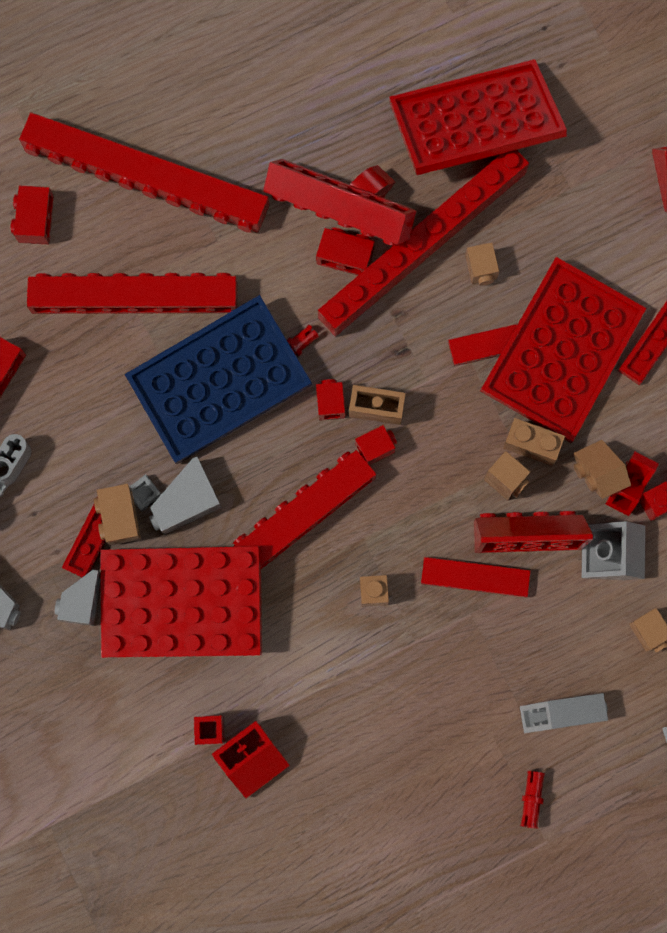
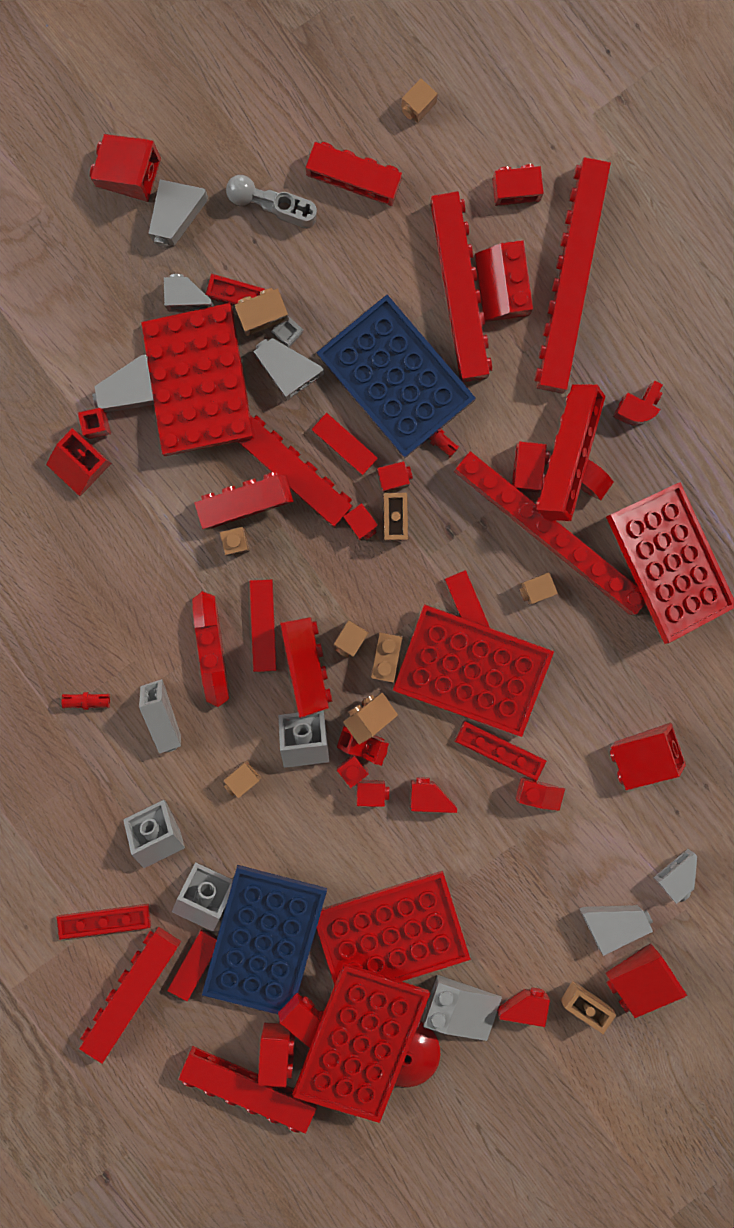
camera: 75 degrees right, 10 degrees up
none -> light grey slope [92,355,154,412]
none -> red brick [192,591,229,707]
none -> red brick [194,472,293,529]
none -> red tile [311,412,378,476]
none -> red slope [475,240,533,322]
none -> red brick [613,381,663,425]

